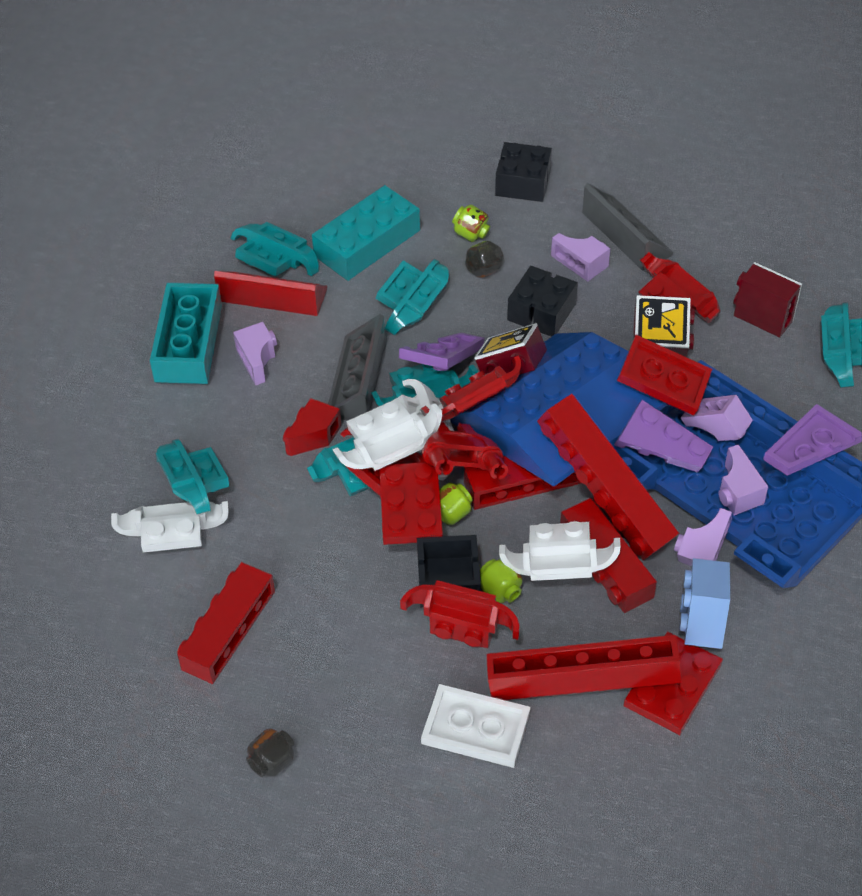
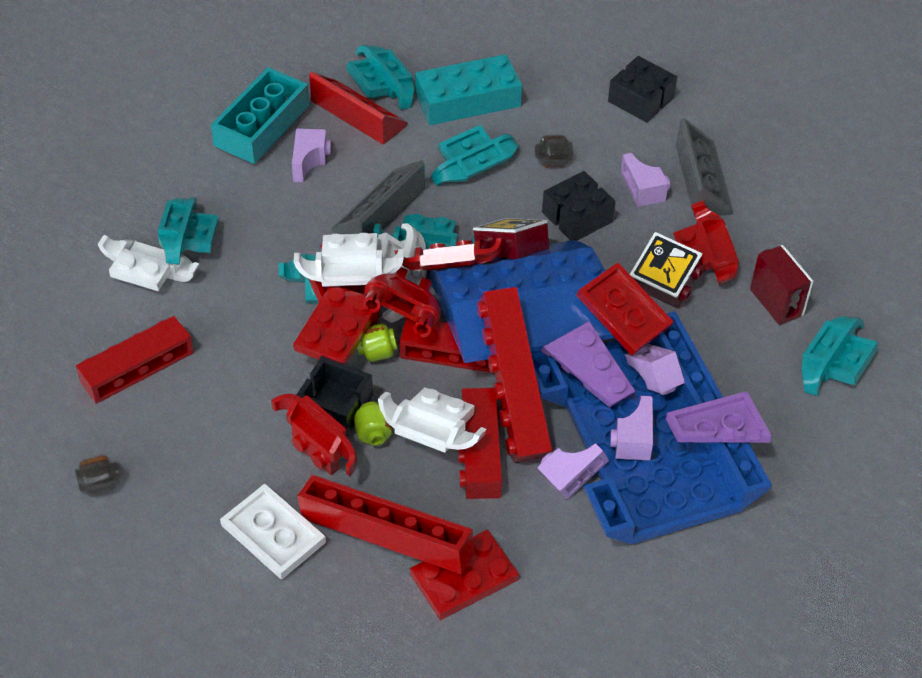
camera: 25 degrees right, 0 degrees up
red slope [283,398,342,456] -> none
medium lavender wing [399,333,484,371] -> none
lime head [452,204,491,242] -> none
light blue brick [679,558,730,649] -> none

